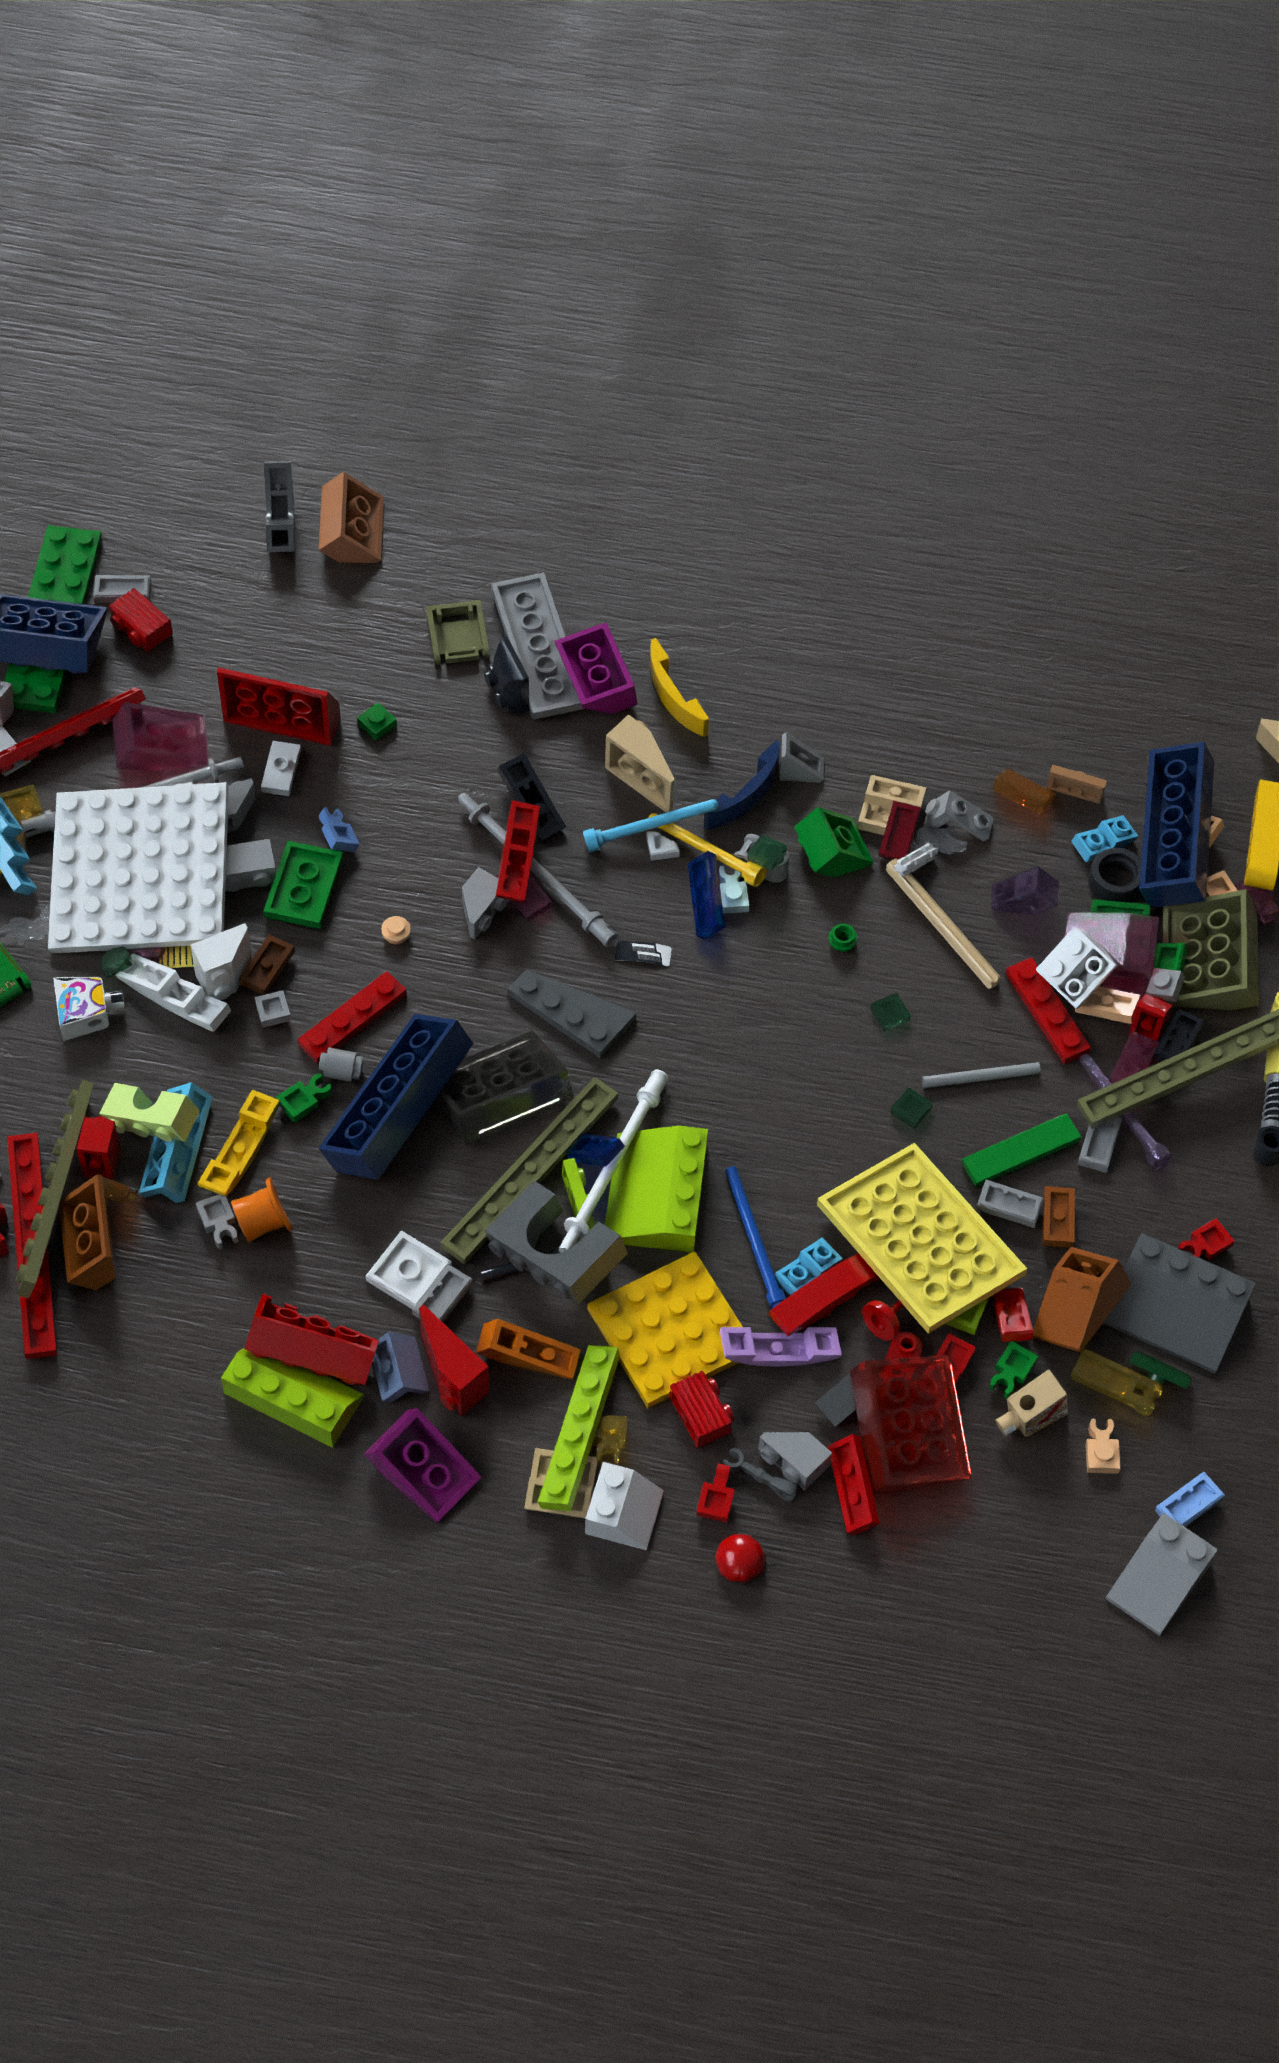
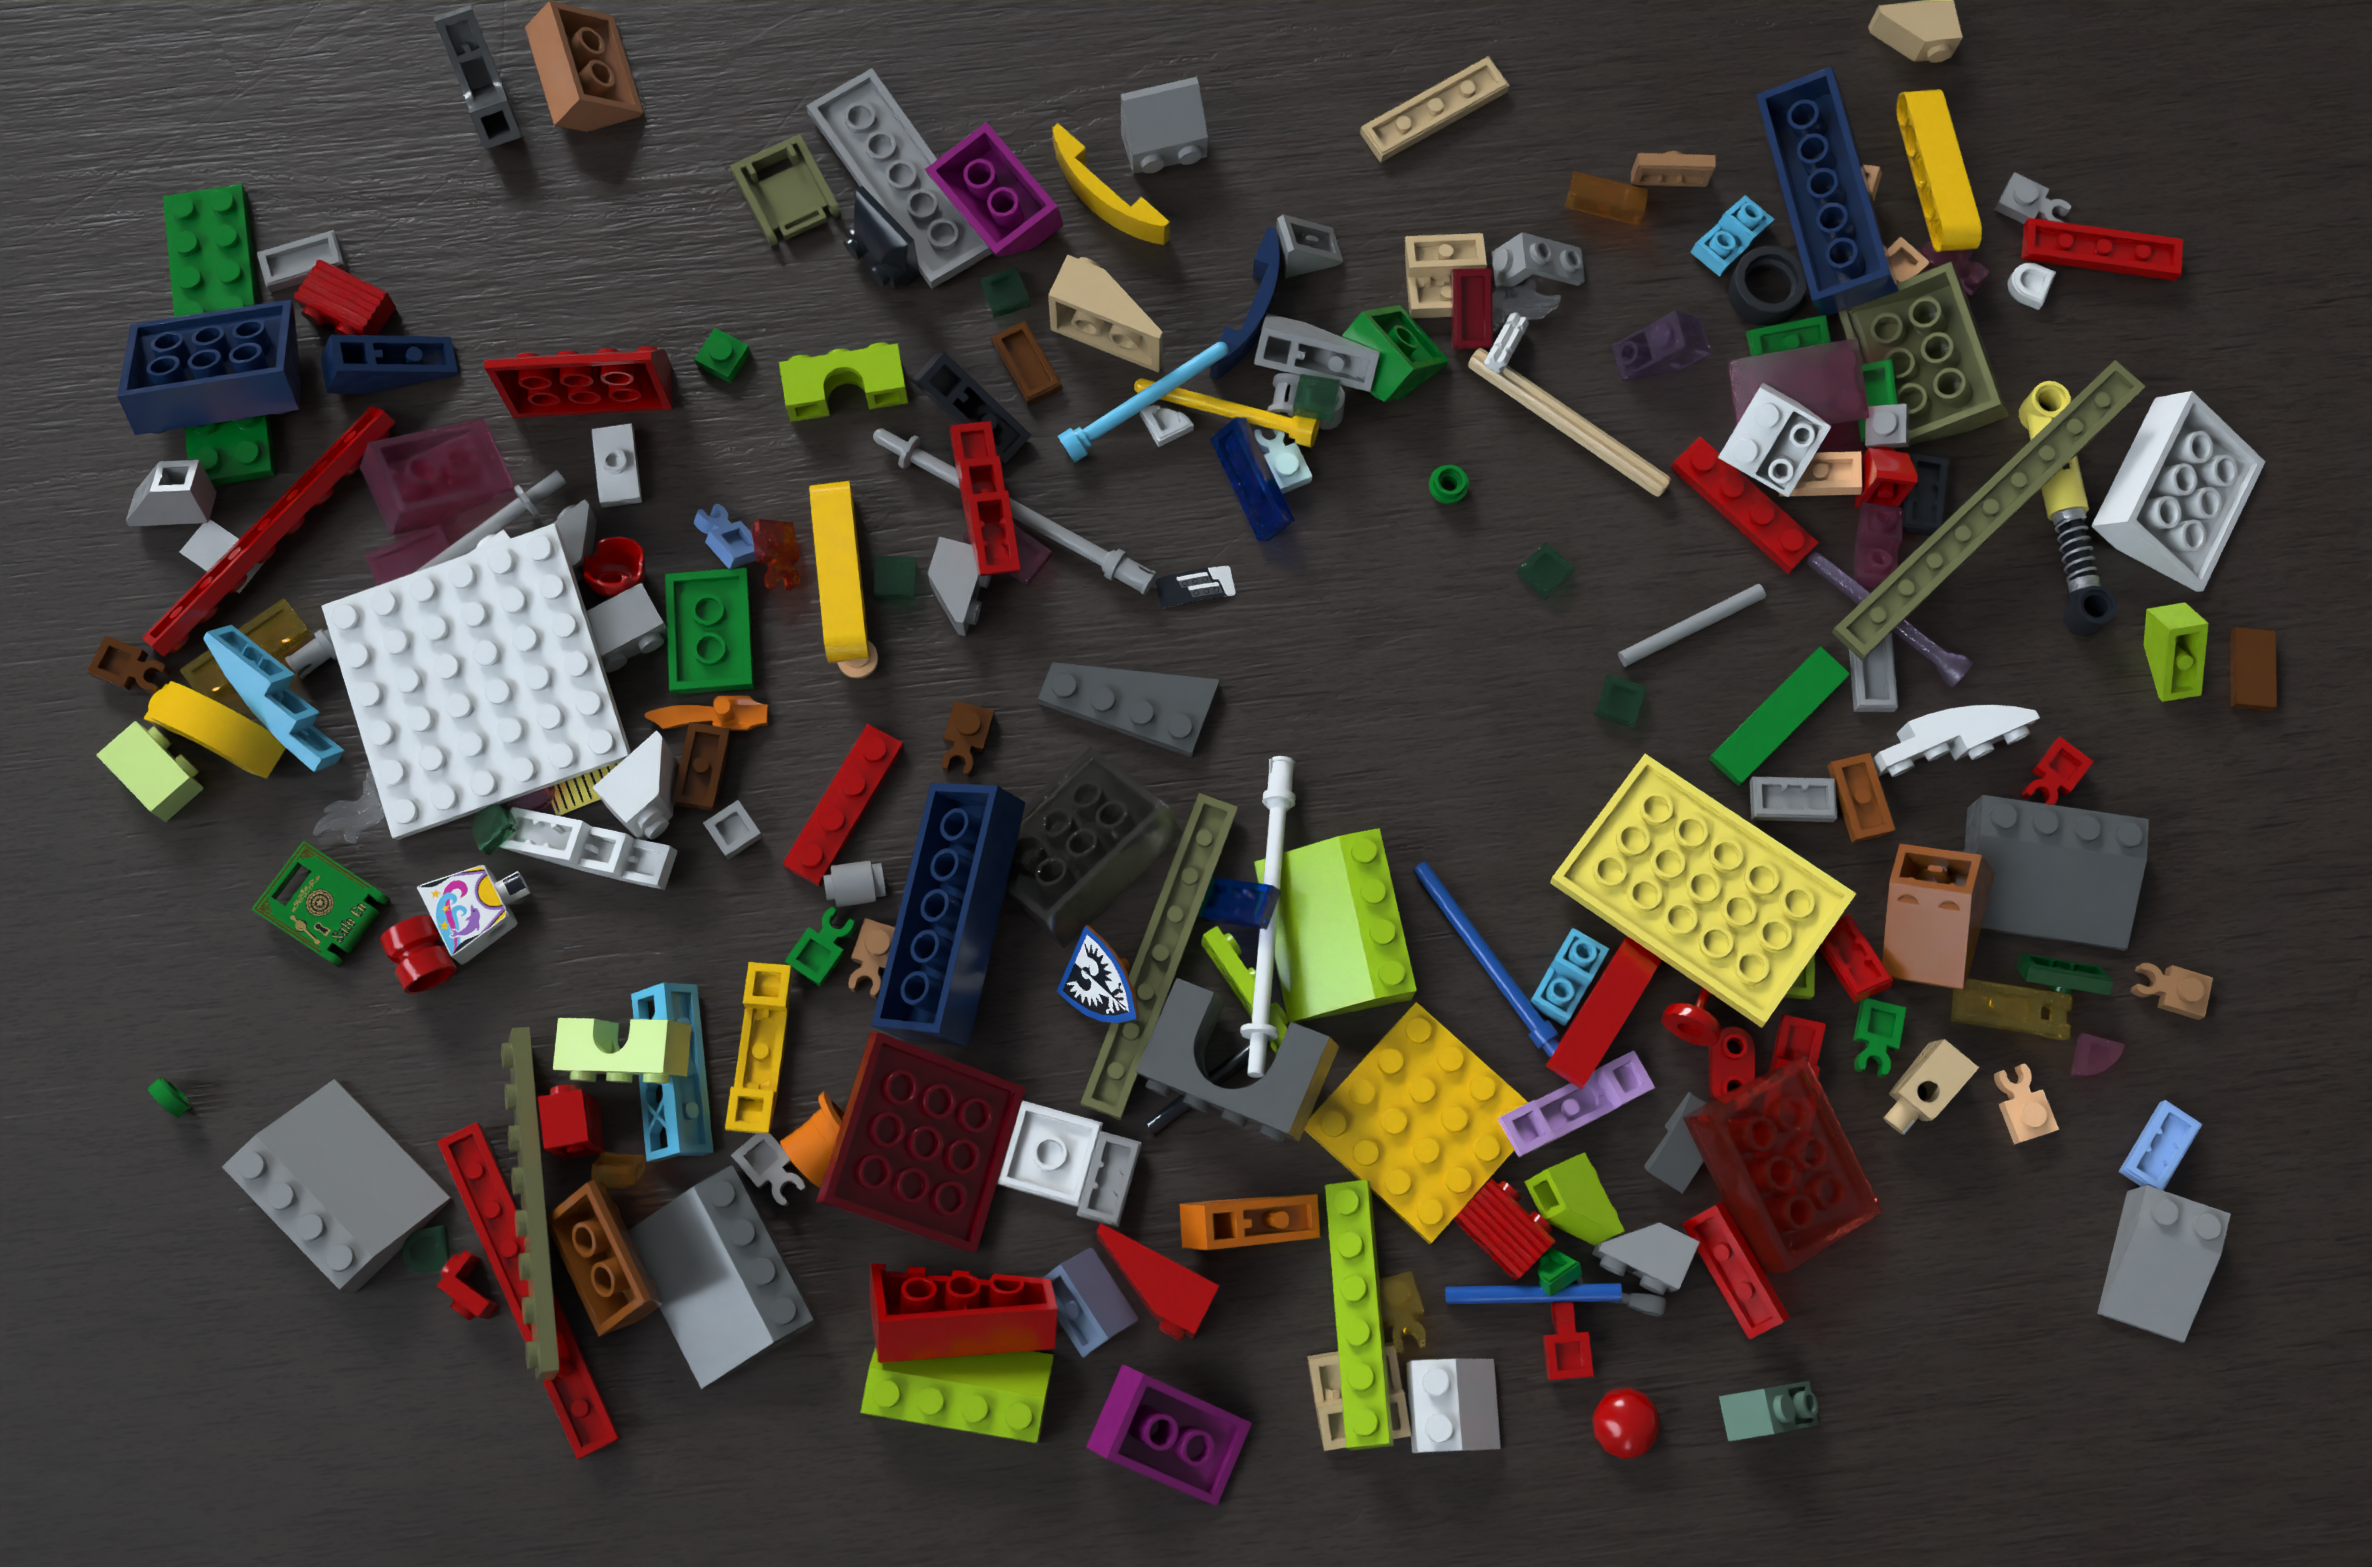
camera: 20 degrees left, 15 degrees up
none -> dark blue slope [320,335,458,394]
none -> clear pink tile [364,523,451,586]
none -> red wheel [380,915,457,994]
none -> red hair [583,537,646,598]
none -> dark grey slope [628,1165,819,1390]
none -> orange piece [645,696,769,731]
none -> clear red plate [750,519,800,591]
none -> lime arch [779,342,908,422]
none -> yellow beam [809,481,870,664]
none -> dark red plate [817,1032,1026,1254]
none -> medium nougat plate [849,918,895,998]
none -> clear green tile [873,556,917,600]
none -> reddish brown plate [942,701,995,778]
none -> clear green tile [980,267,1030,318]
none -> reddish brown tile [991,320,1063,407]
none -> shield [1057,925,1139,1023]
none -> light grey slope [1121,77,1208,174]
none -> light grey slope [1254,313,1380,392]
none -> tan tile [1360,56,1509,163]
none -> blue bar [1445,1283,1622,1304]
none -> lime slope [1525,1152,1625,1246]
none -> green tile [1538,1247,1582,1297]
none -> sand green slope [1719,1381,1819,1441]
none -> white slope [1873,705,2040,777]
none -> clear pink tile [2071,1033,2125,1077]
none -> medium nougat plate [2131,963,2213,1020]

